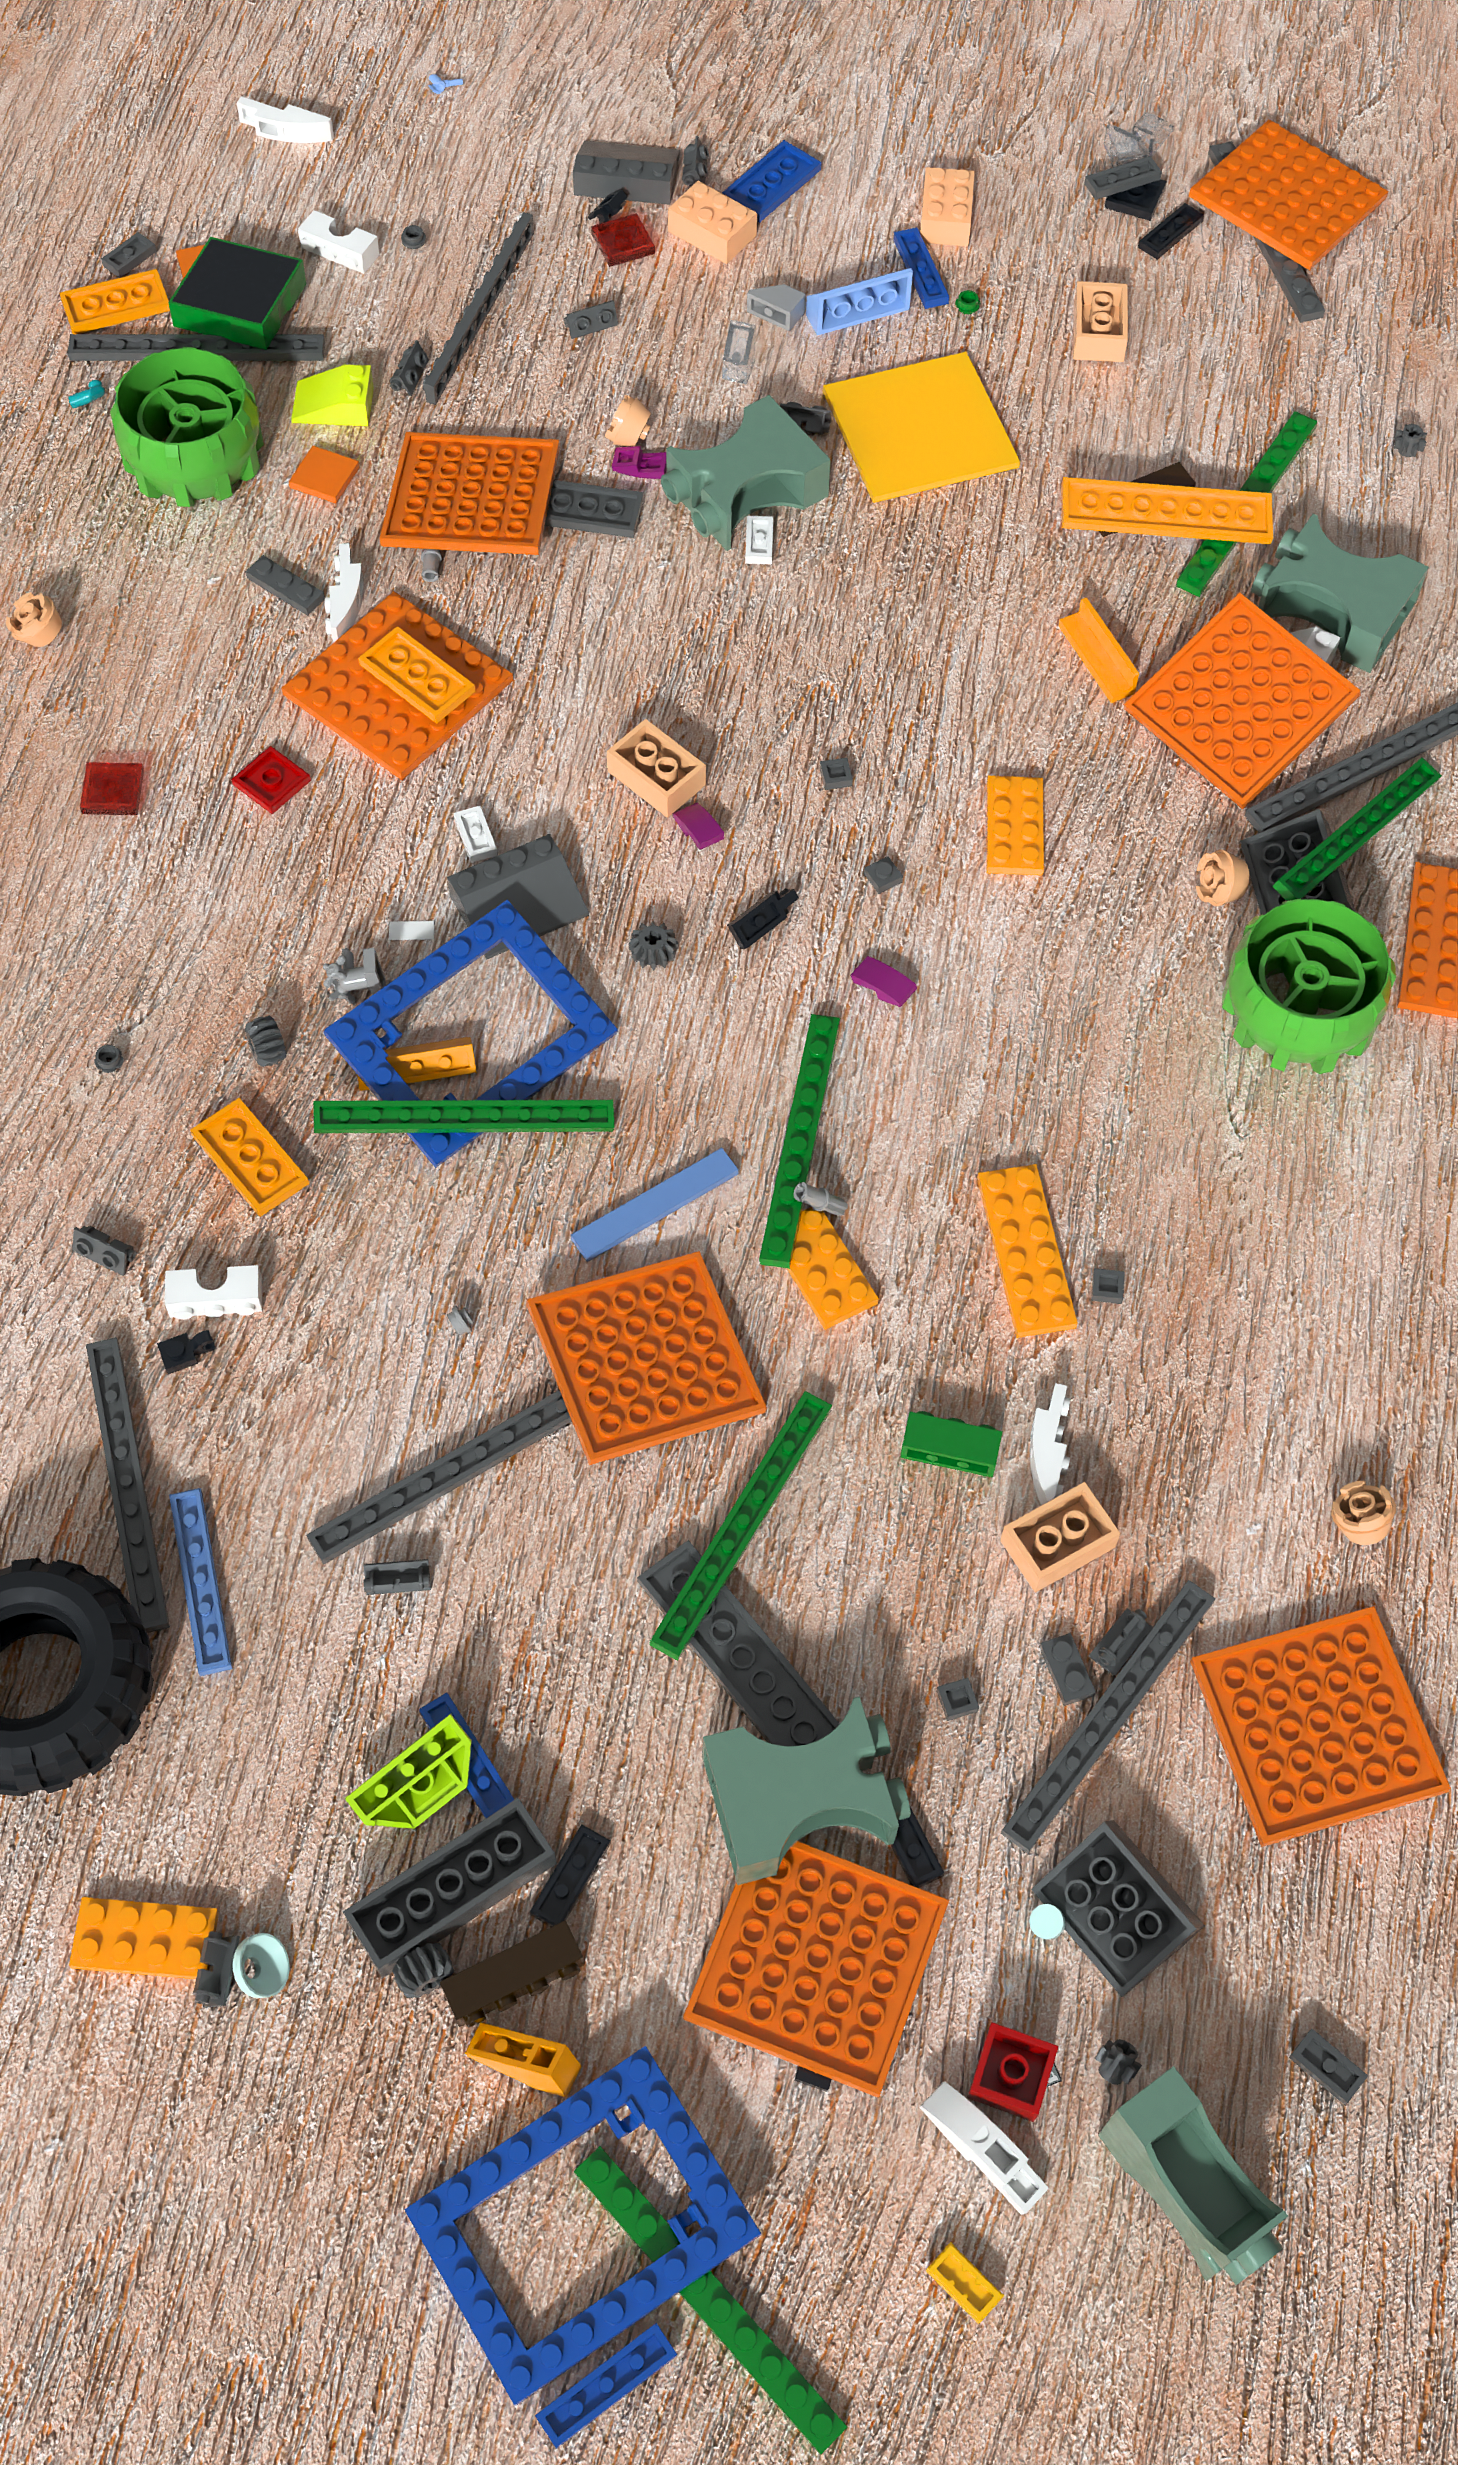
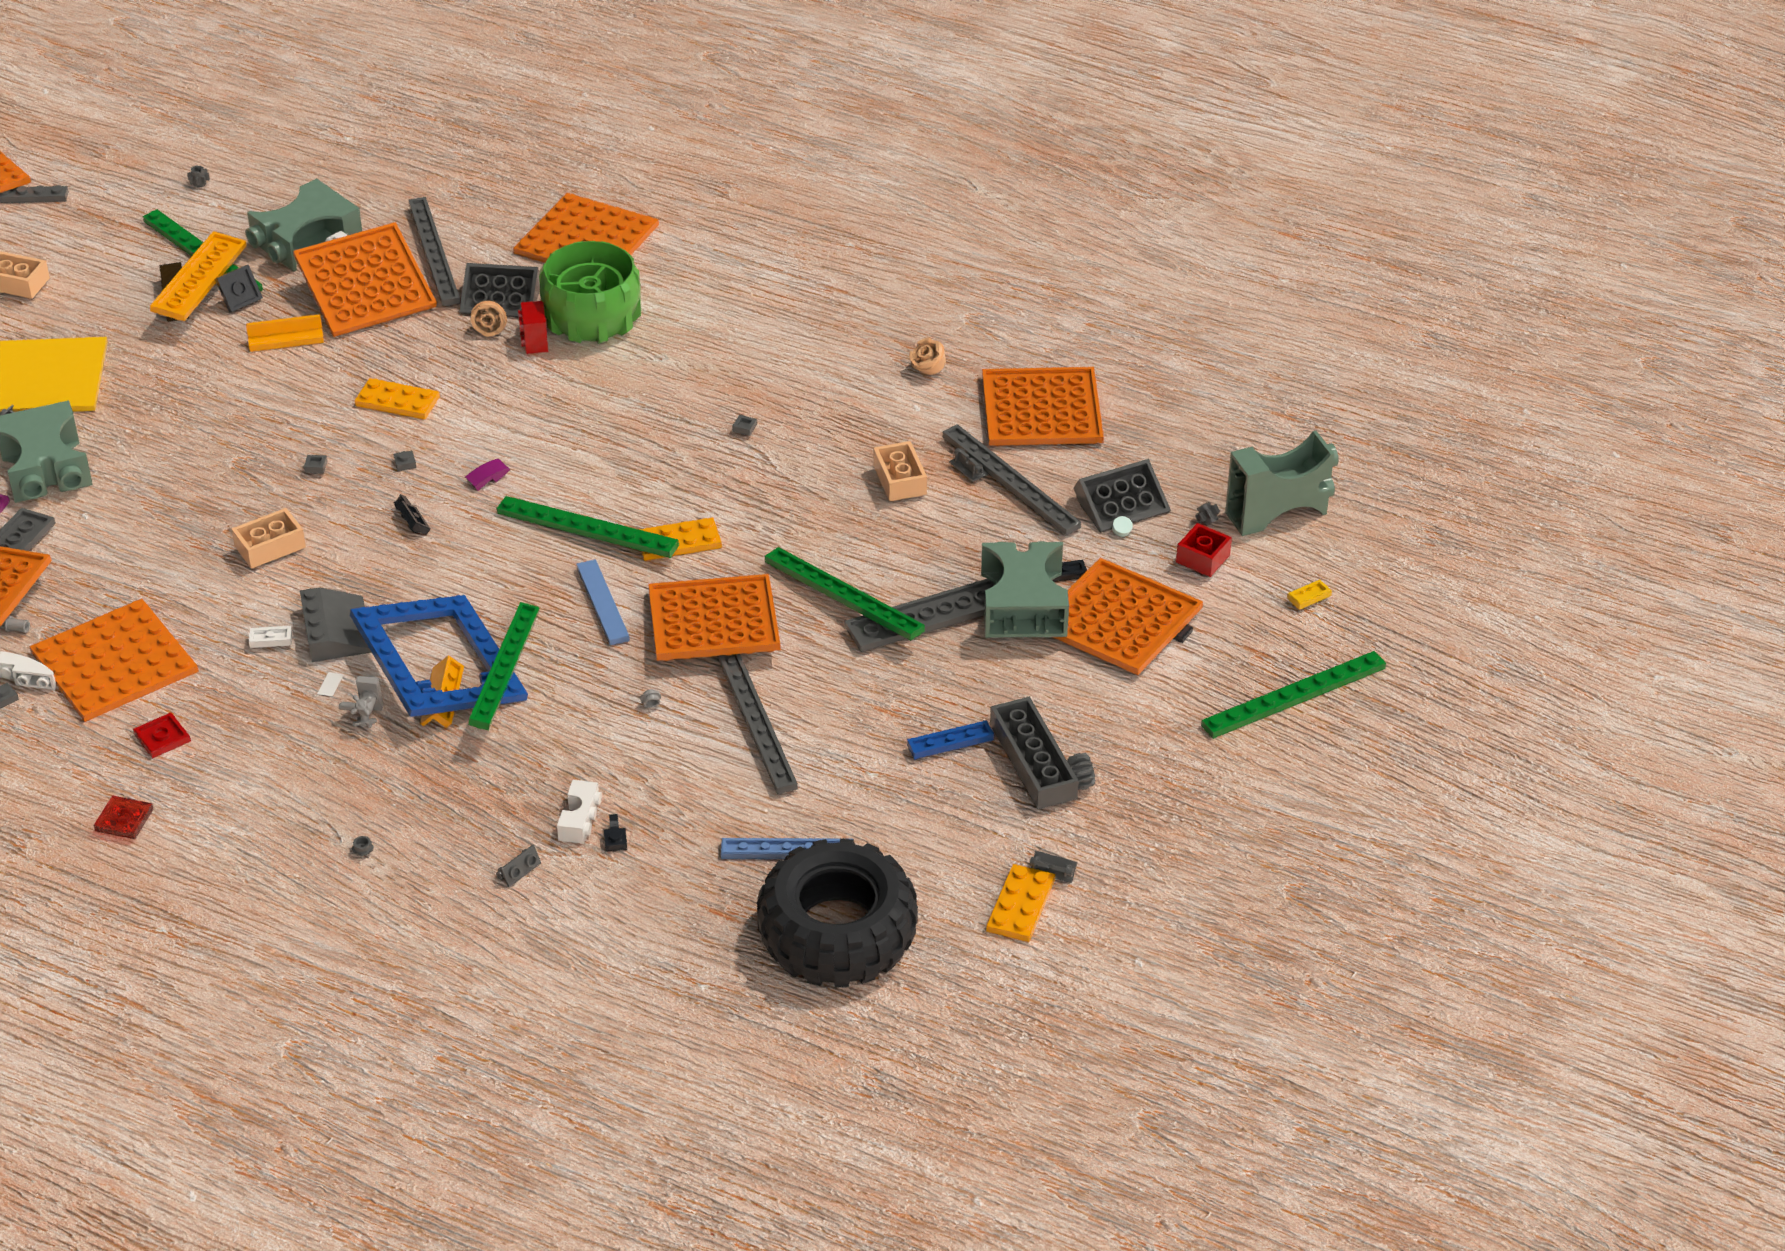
camera: 75 degrees left, 20 degrees down
dark grey plate [86,1337,170,1633] -> none
light orange plate [190,1098,309,1217] -> none
light aqua piece [233,1933,290,1998] -> none
dark grey gear [245,1015,287,1067] -> none
lime wedge [345,1714,472,1829] -> none
light orange plate [358,626,476,724] -> none
dark grey hinge [363,1559,431,1595] -> none
blue plate [404,2046,762,2406] -> none
dark brown brick [440,1920,584,2027] -> none
light orange slope [465,2023,582,2098] -> none
black tile [530,1824,611,1927] -> none
blue plate [535,2323,677,2449] -> none
dark grey gear [629,921,678,971] -> none
magenta slope [673,803,724,850] -> none
white plate [745,516,773,564] -> none
light grey axle [794,1182,848,1216] -> none
green brick [900,1411,1003,1478] -> none
white slope [919,2081,1049,2215] -> none
dark grey plate [936,1678,979,1721] -> none
light orange plate [977,1164,1078,1338] -> none
white slope [1029,1383,1071,1506] -> none
dark grey plate [1039,1633,1096,1706] -> none
green plate [1272,757,1442,901] -> none
dark grey plate [1289,2029,1368,2105] -> none
none -> black tile [215,264,263,312]
none -> red brick [518,301,548,354]

